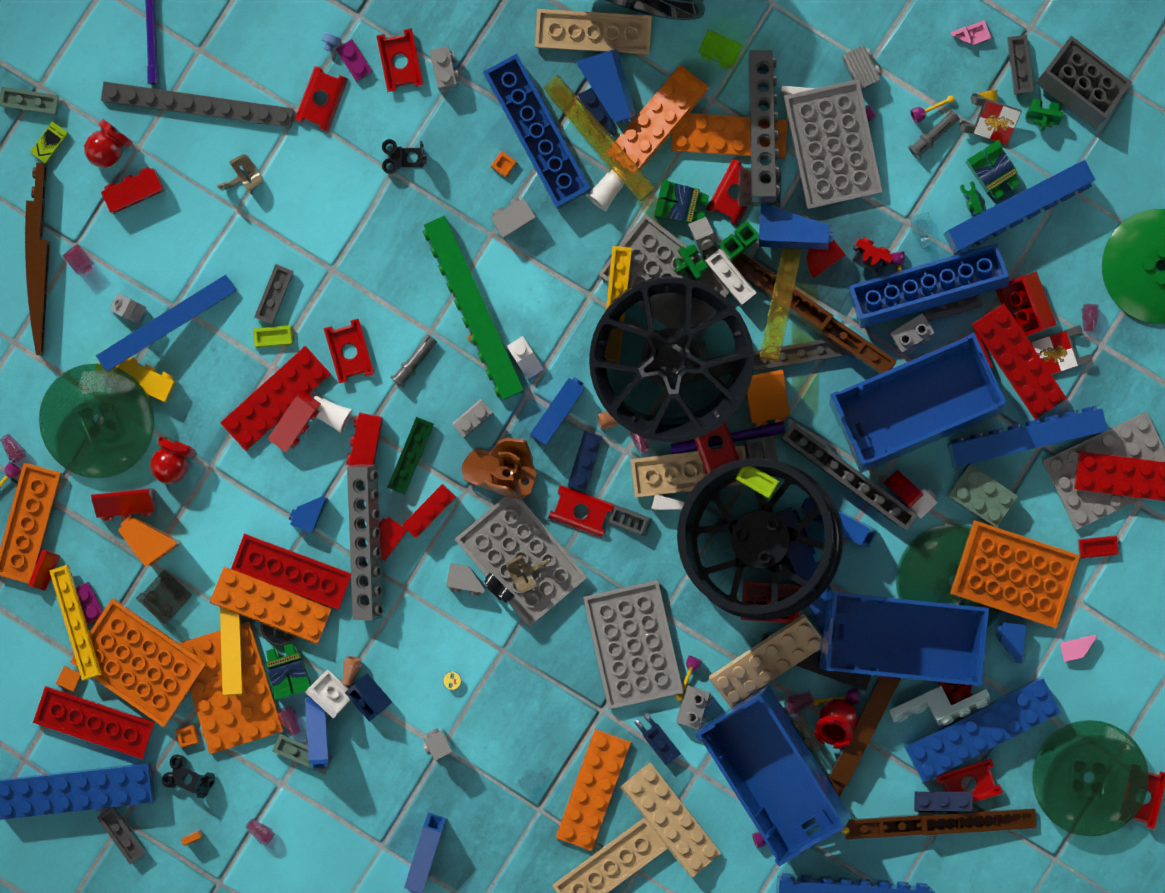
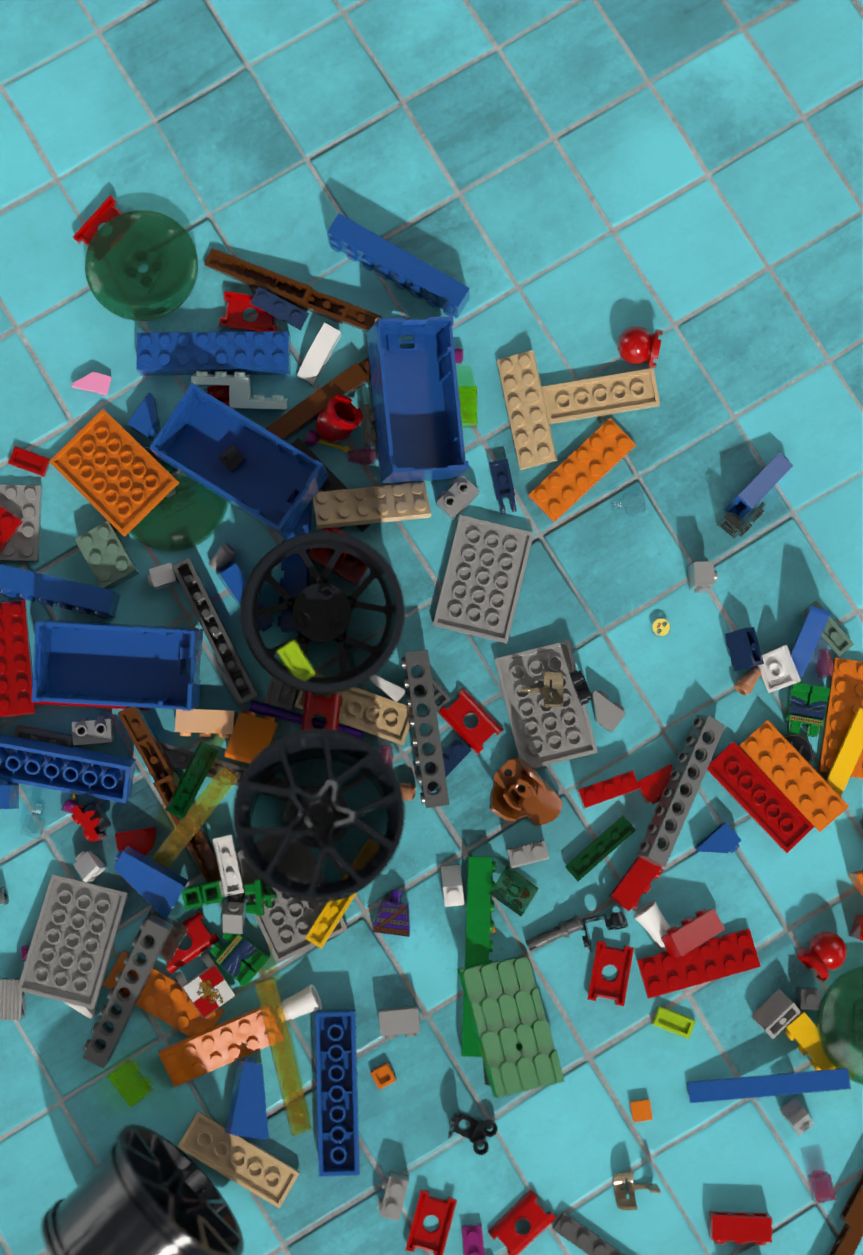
camera: 155 degrees left, 5 degrees down
dark grey plate [254,264,294,325] -> none
blue slope [530,377,585,446] -> none
dark blue hinge [578,88,617,142] -> none
hinge [676,655,703,701] -> none
red plate [884,469,924,508] -> none
none -> white slope [73,851,107,883]
none -> dark green plate [165,741,219,820]
none -> flag [174,953,236,1019]
none -> light nougat brick [175,709,236,738]
none -> light grey cone [208,543,237,571]
none -> black plate [218,445,246,472]
none -> white slope [297,322,341,385]
none -> torso [373,890,410,937]
none -> dark grey brick [401,650,450,808]
none -> green piece [457,956,565,1098]
none -> clear neon green brick [458,386,477,428]
none -> clear green plate [489,866,539,917]
none -> black piece [582,912,628,952]
none -> orange tile [629,1099,653,1123]
none -> clear smoke bracket [717,502,765,539]
none -> light grey brick [751,989,801,1039]
none -> dark grey brick [796,987,821,1010]

